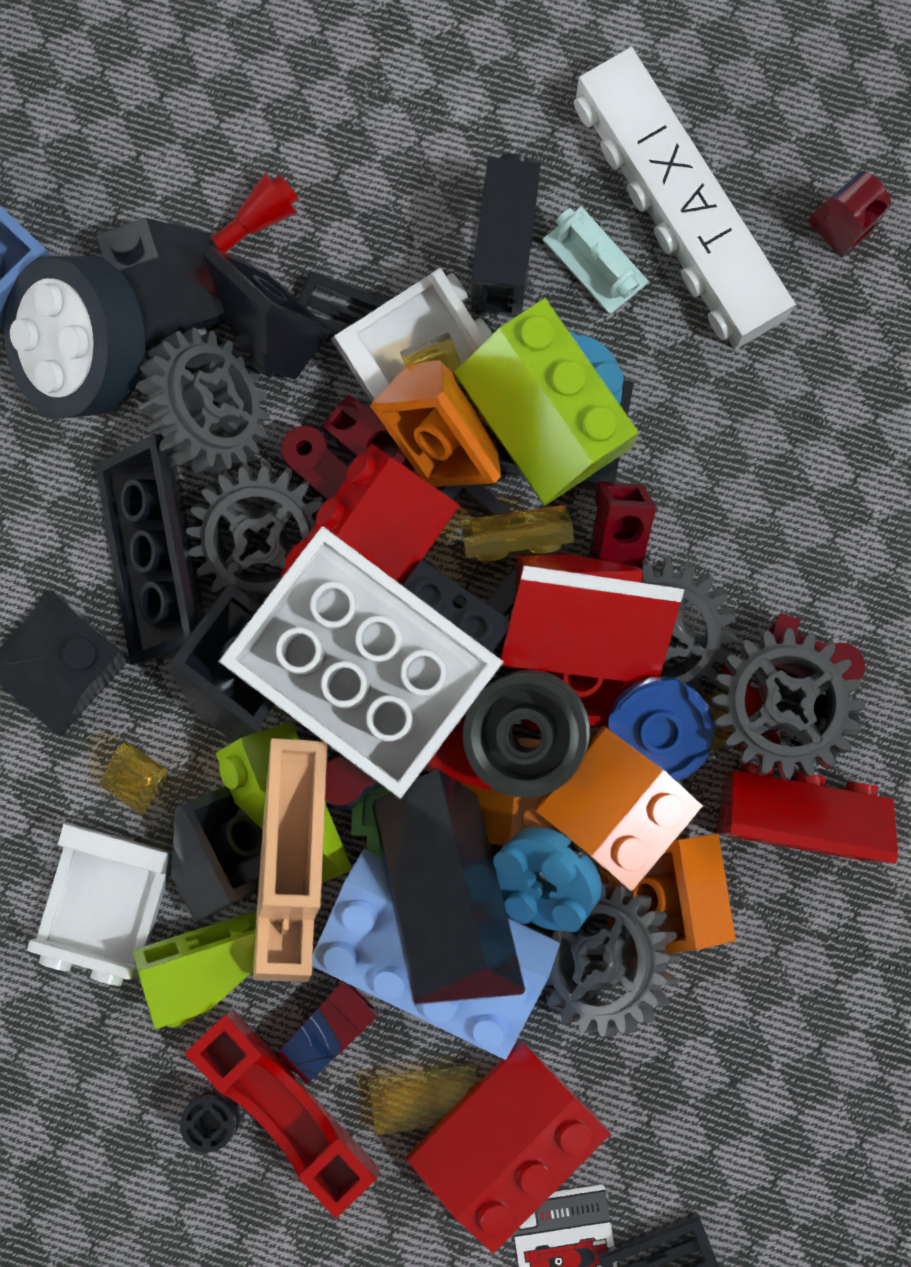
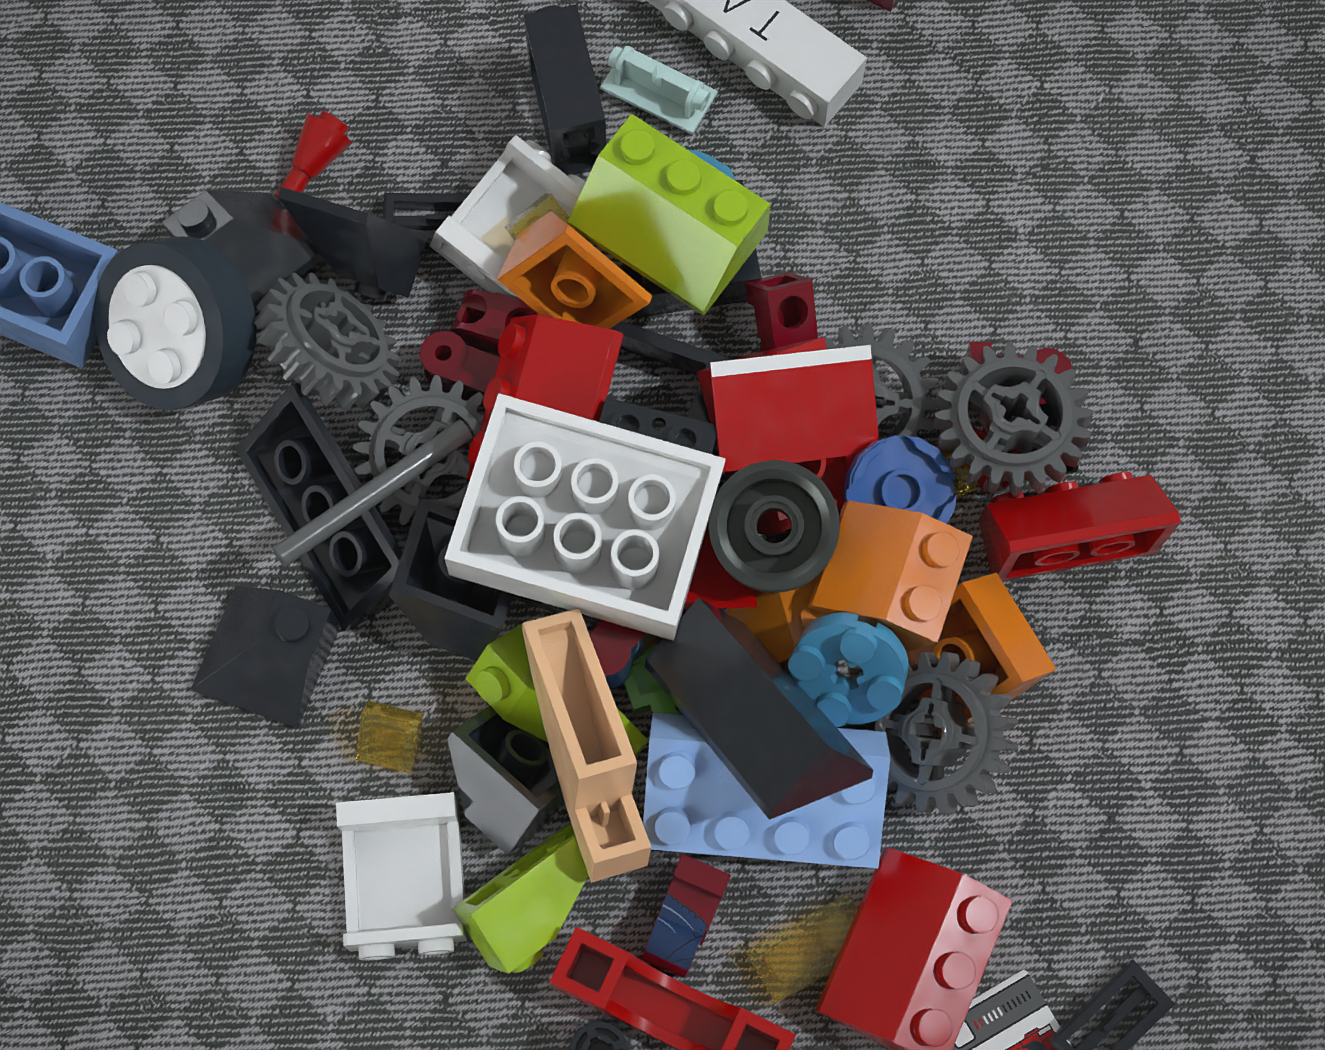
camera: 25 degrees left, 10 degrees down
clear yellow plate [460,505,574,561] -> none
none -> dark grey bar [272,420,472,567]

